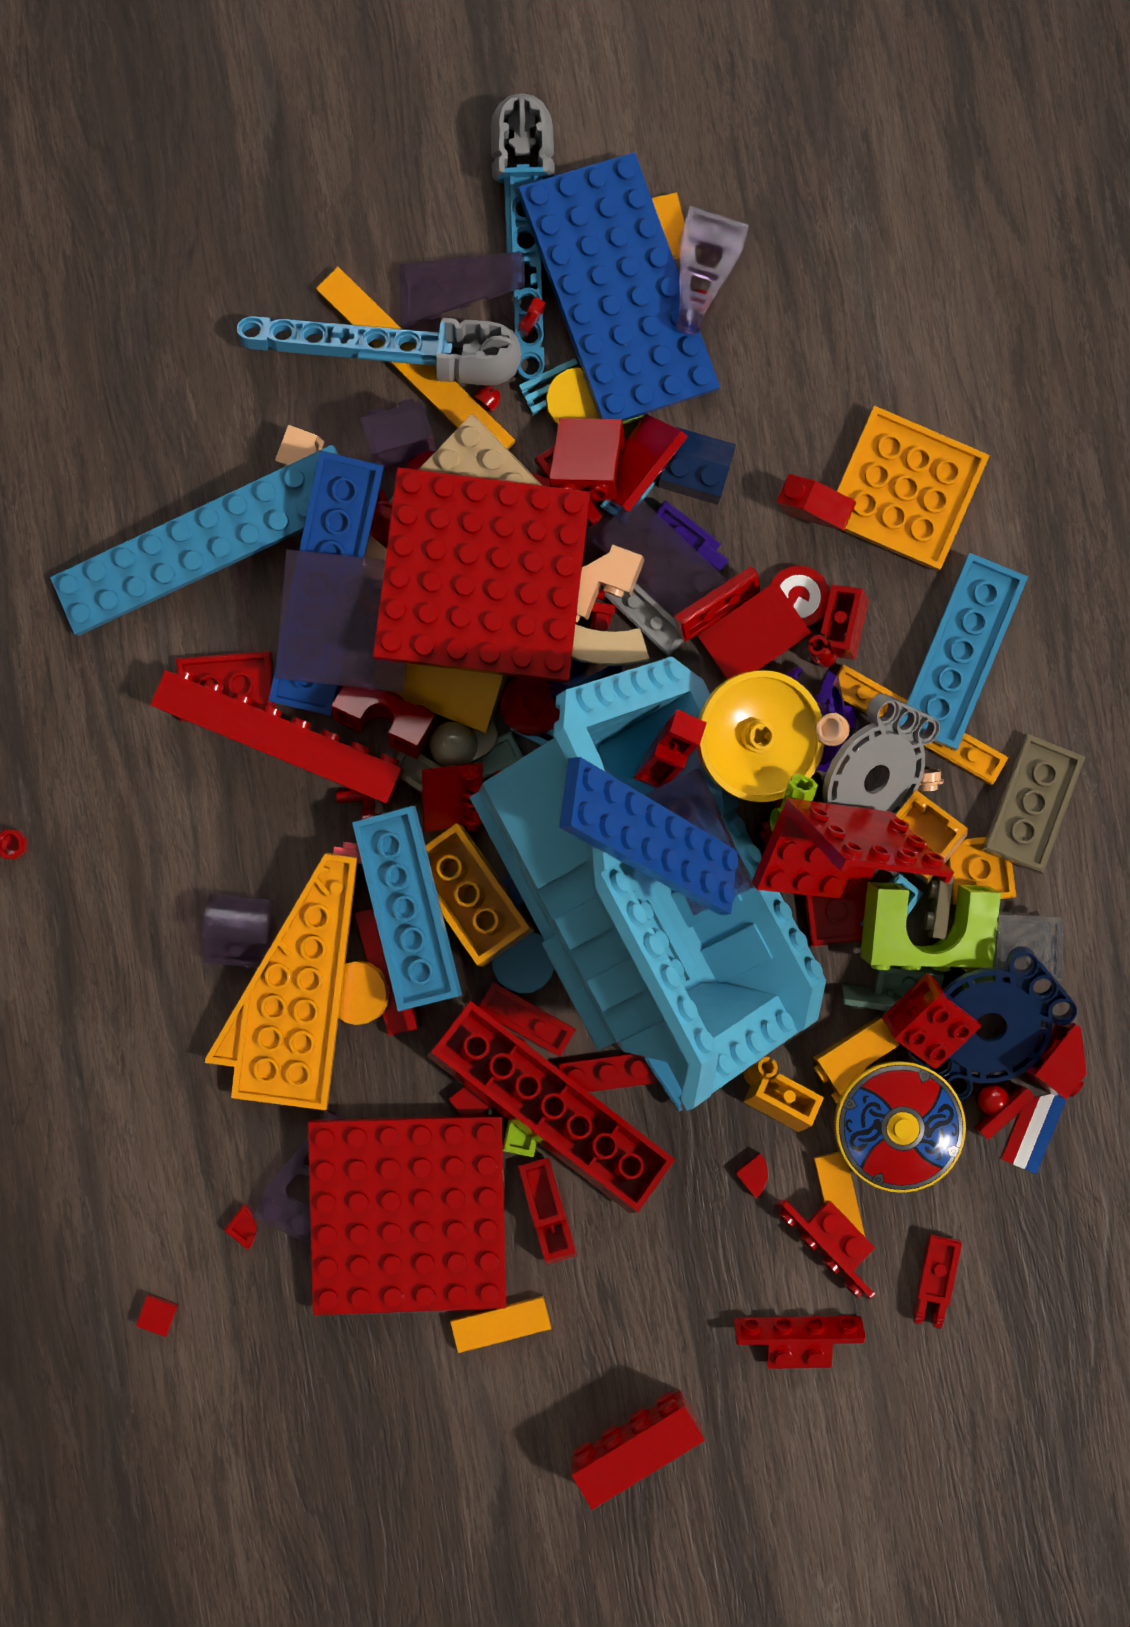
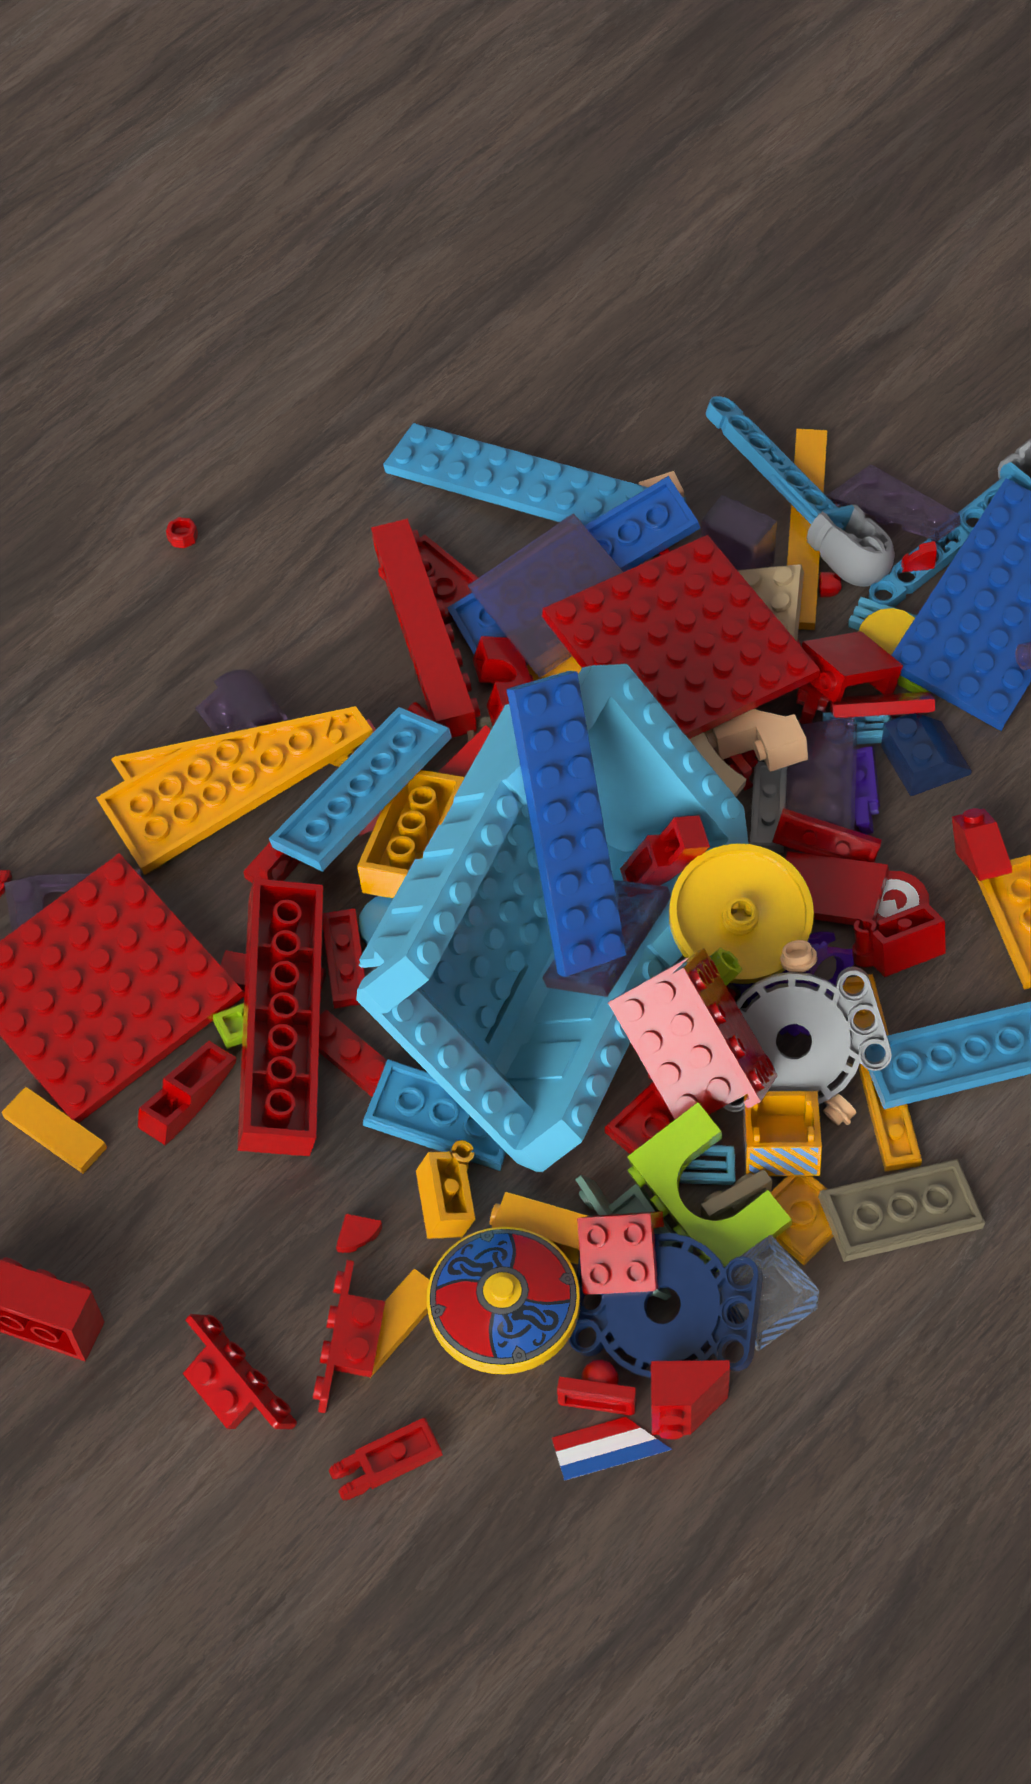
camera: 55 degrees right, 30 degrees down
light orange tile [339,960,390,1025] -> none

